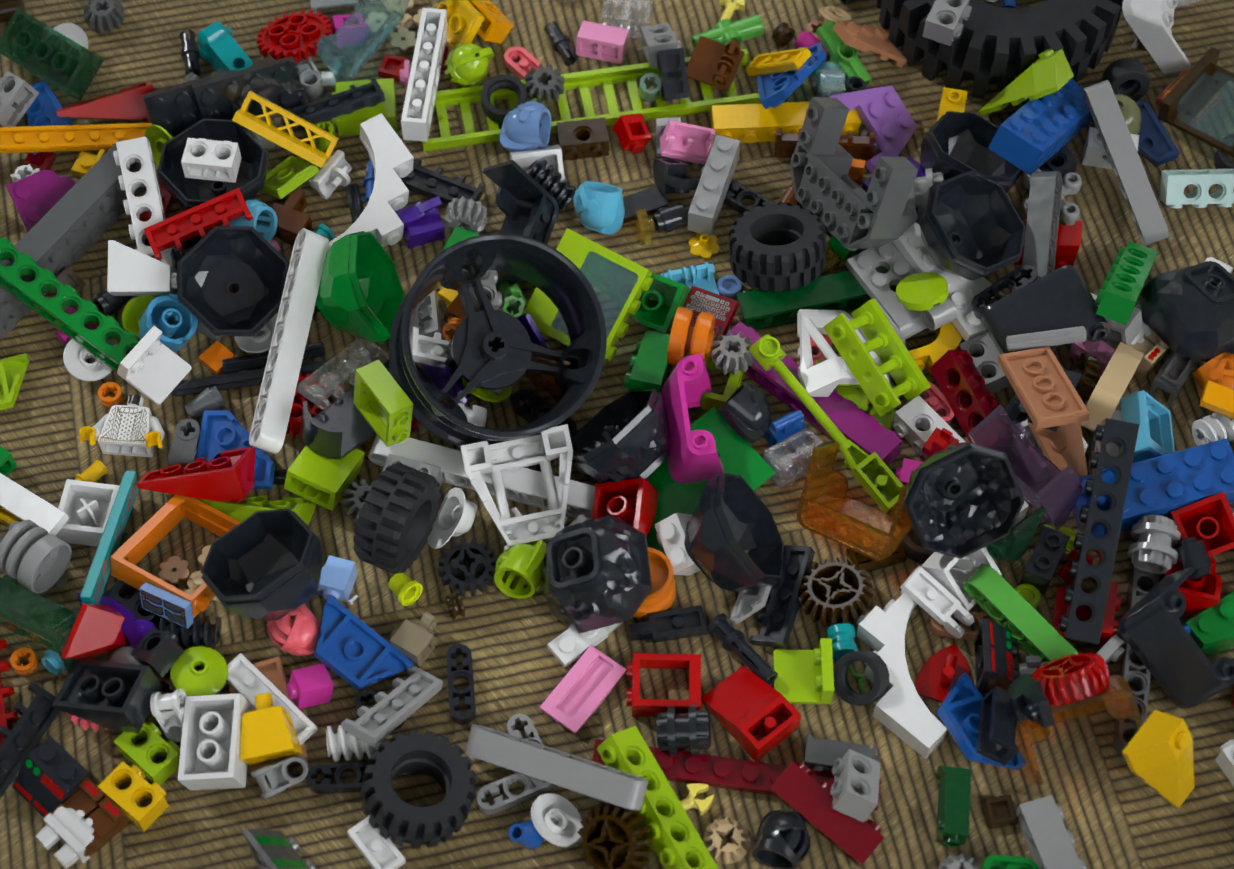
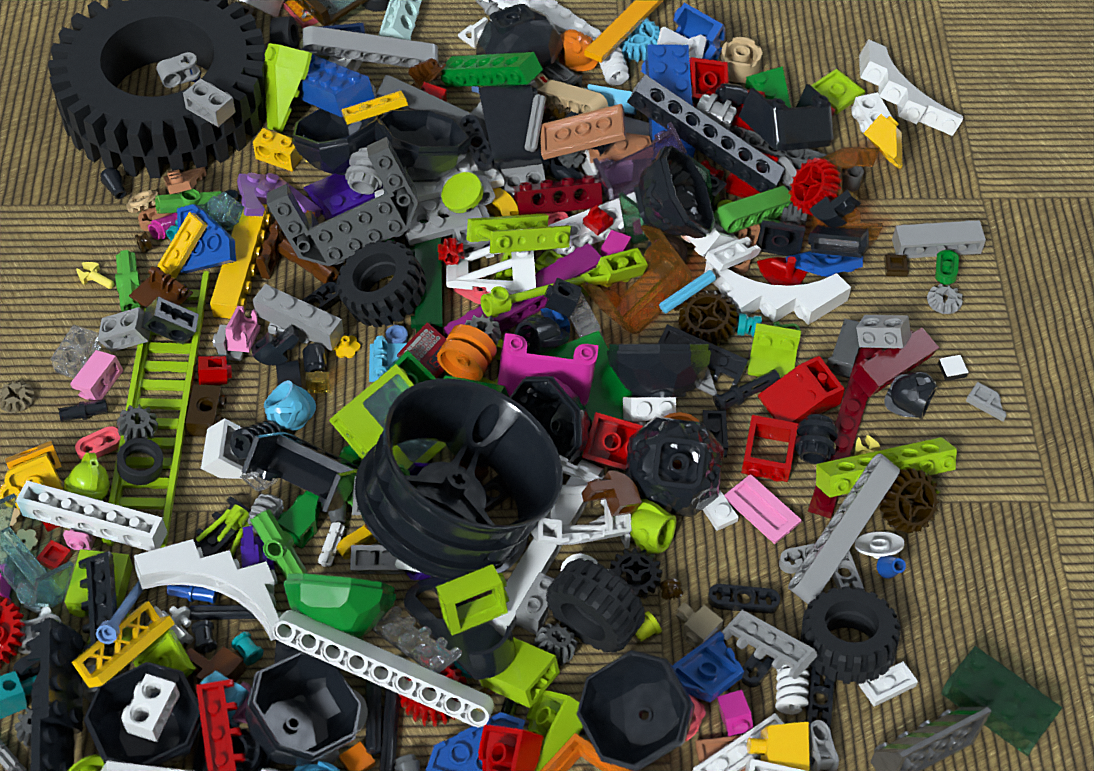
camera: 80 degrees left, 5 degrees down
medium blue helmet [500,101,551,152] -> none
sand green gear [638,73,662,102] -> none
tan gear [703,817,750,864] -> none
black tyre [833,650,889,706] -> none
dark green window [935,765,972,848] -> none
none -> medium blue piece [96,580,144,644]
none -> black bush [191,620,218,654]
none -> lime plant [196,505,250,558]
none -> bright green piece [250,509,307,580]
none -> yellow tile [341,91,408,125]
none -> reddish brown hinge [408,58,446,91]
none -> red gear [438,238,464,265]
none -> black brick [544,278,582,317]
none -> reddish brown brick [581,471,642,517]
none -> medium azure axle [659,270,716,313]

